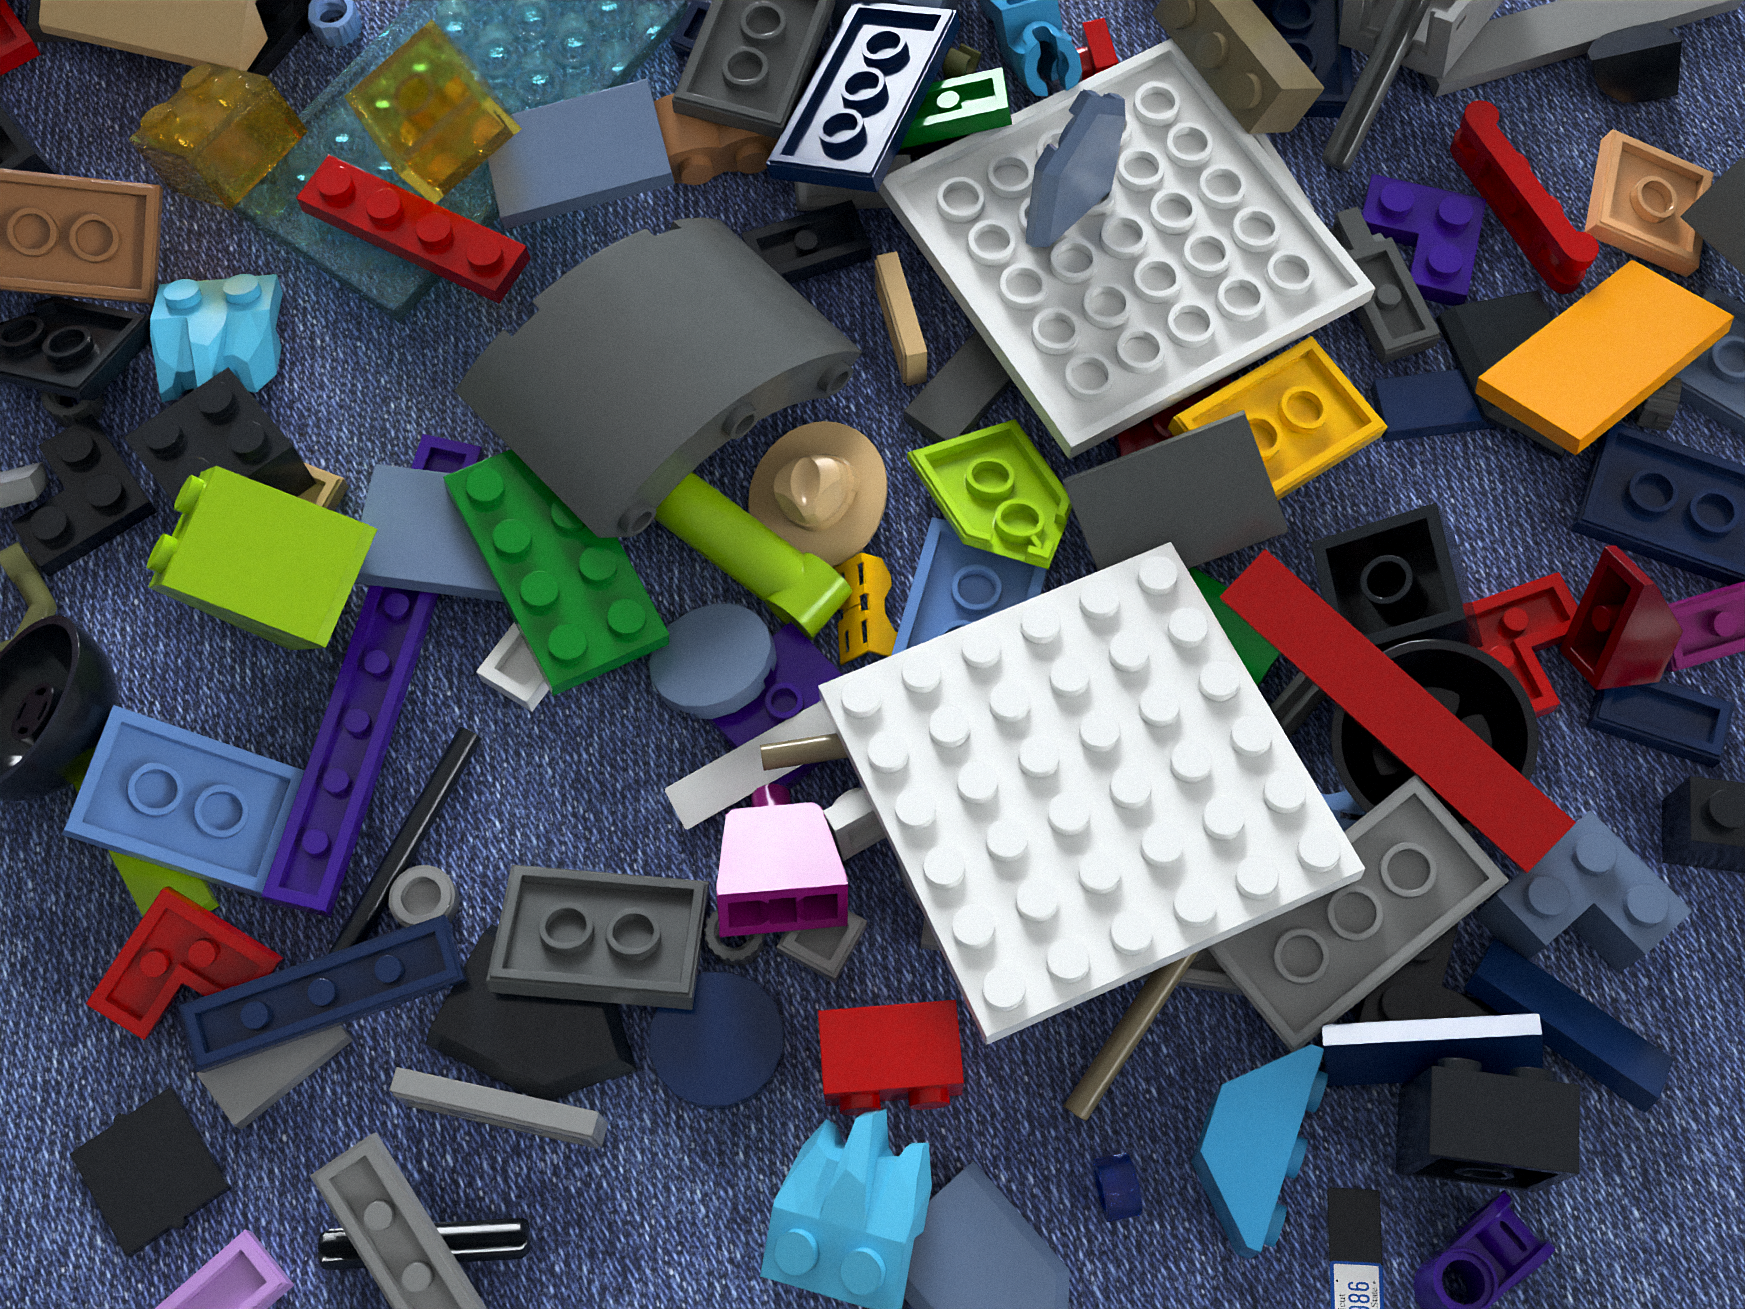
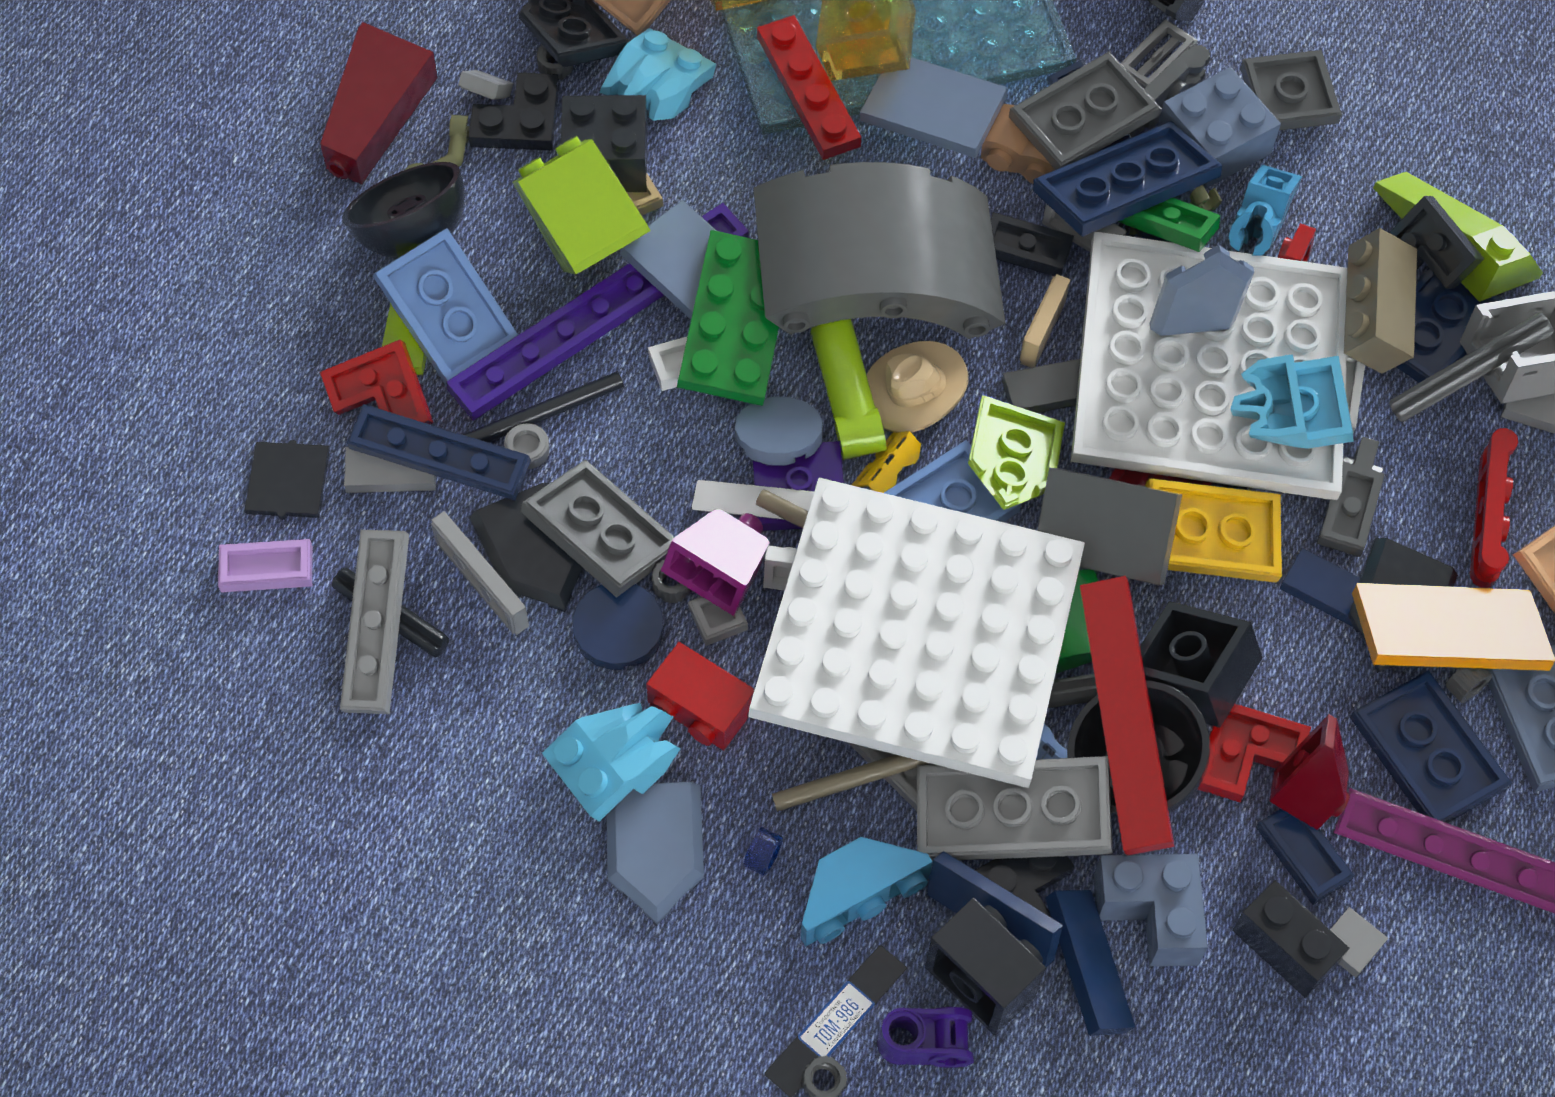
camera: 35 degrees right, 5 degrees down
dark purple plate [1361,174,1487,306] -> none
none -> medium azure plate [1230,354,1353,449]

